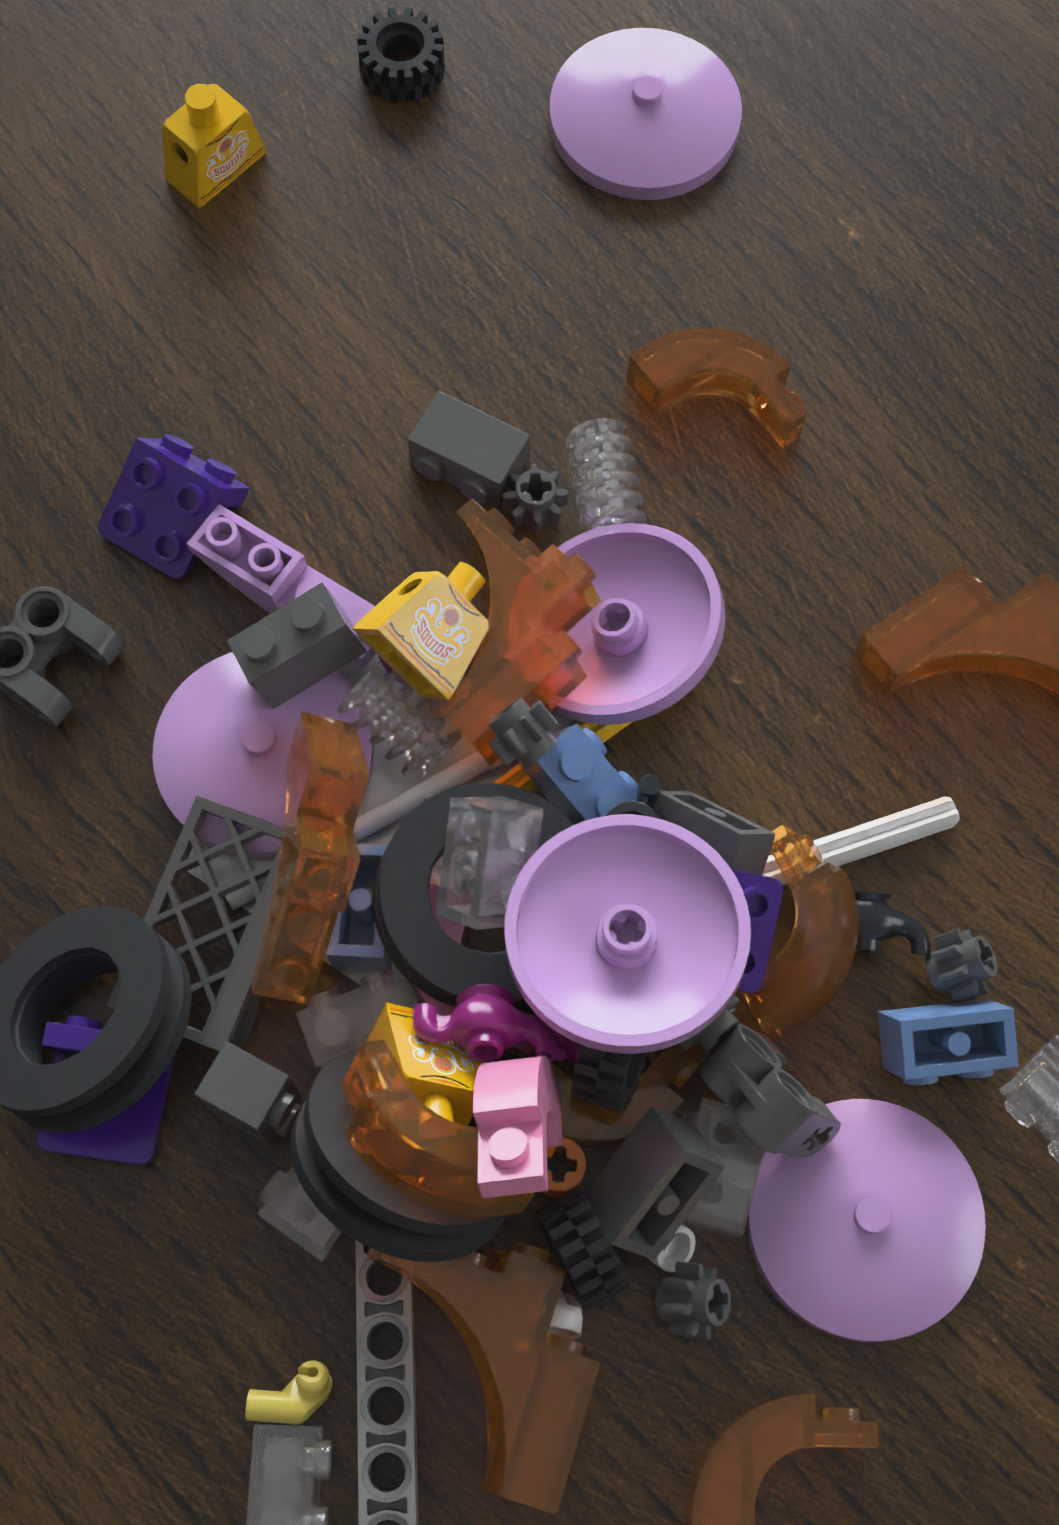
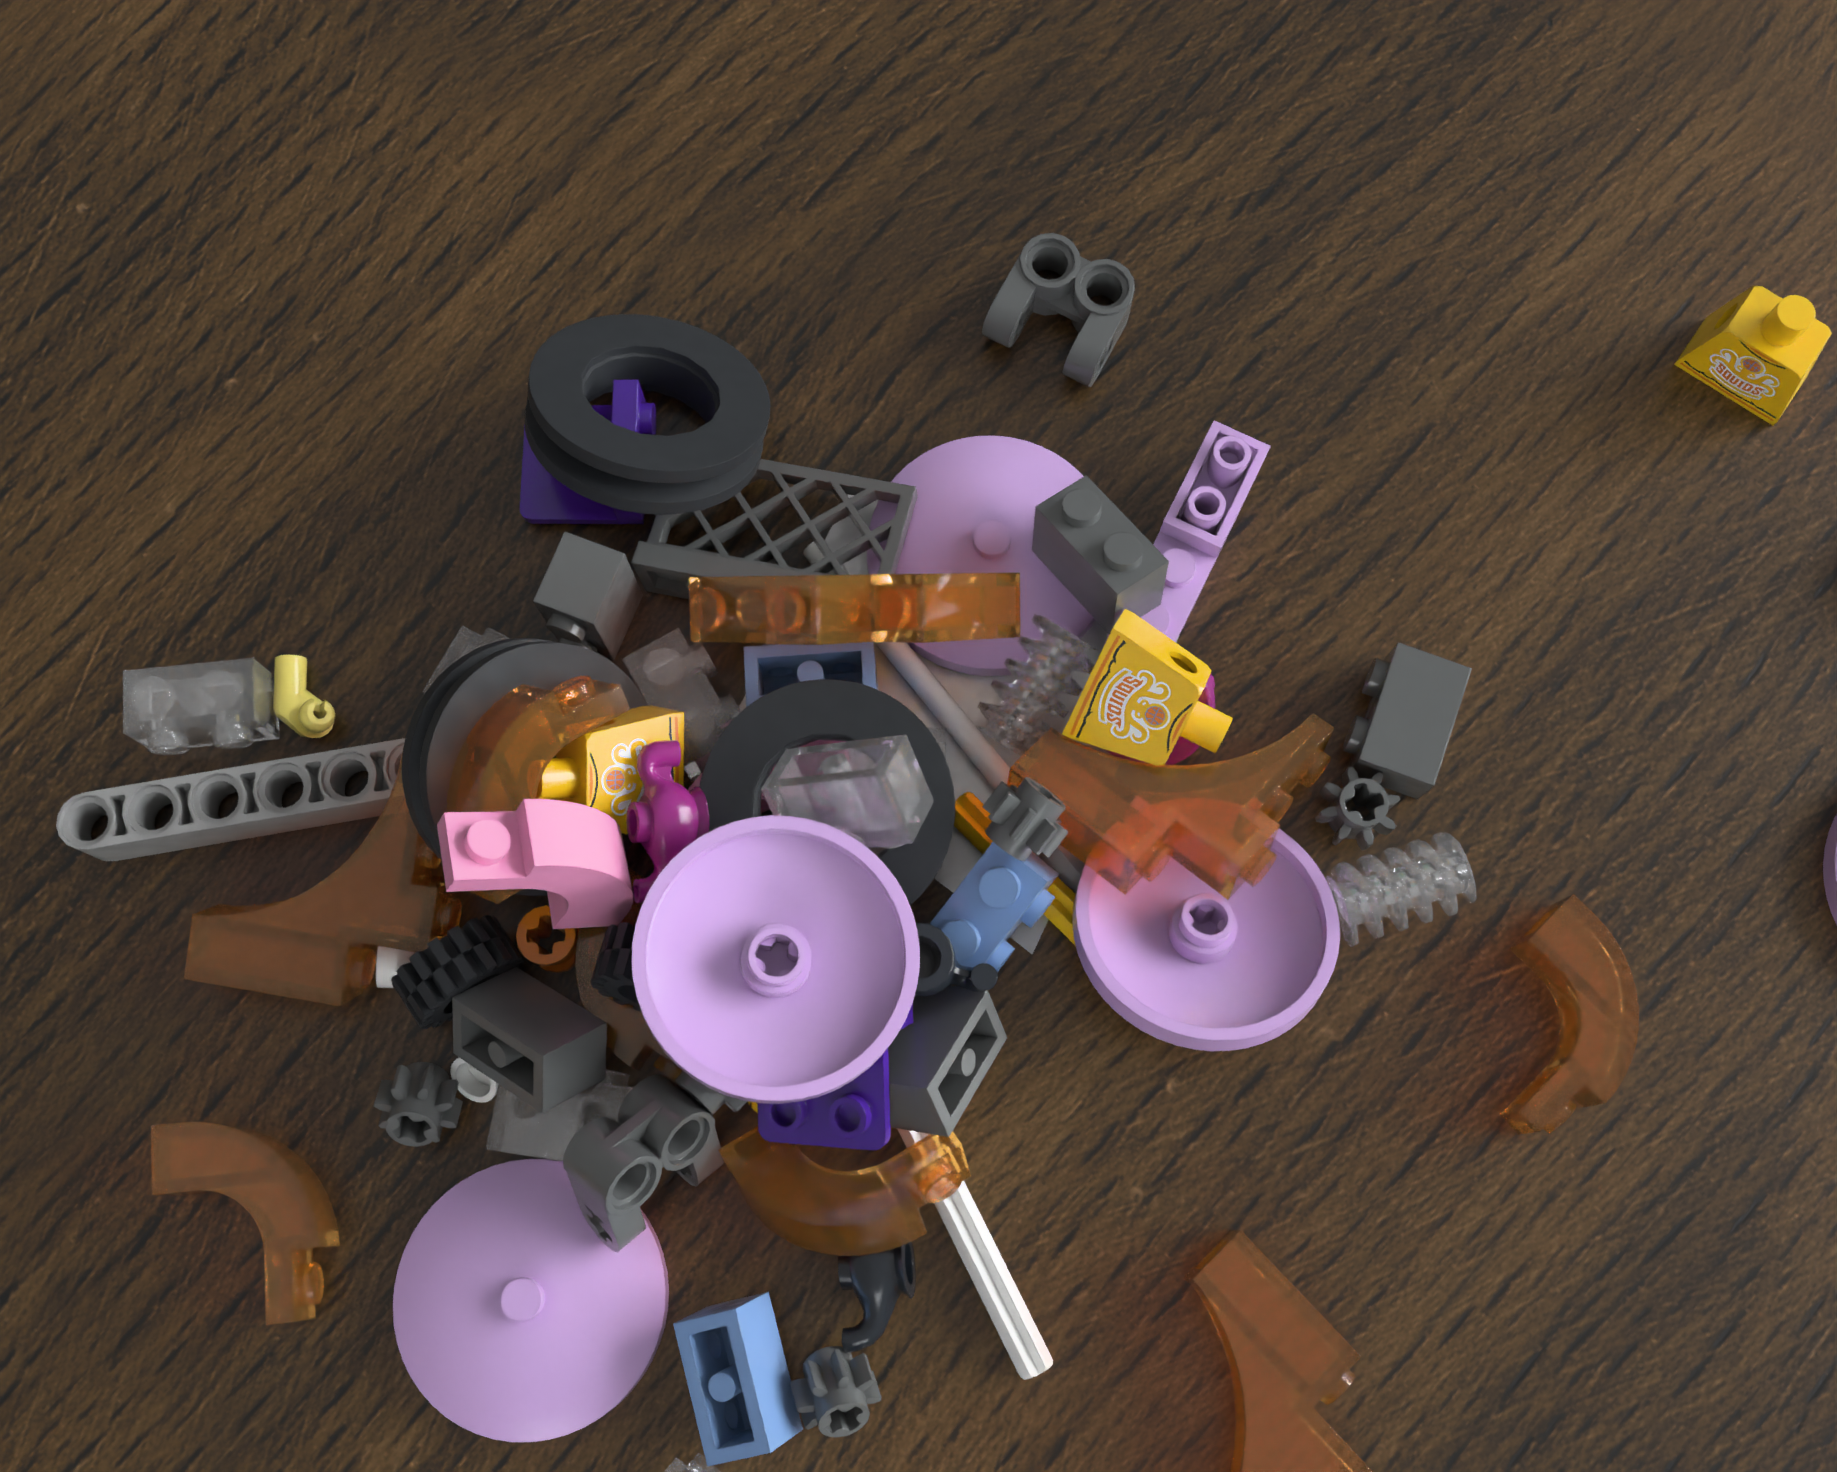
camera: 85 degrees right, 5 degrees up
dark purple bracket [98,434,250,579] -> none

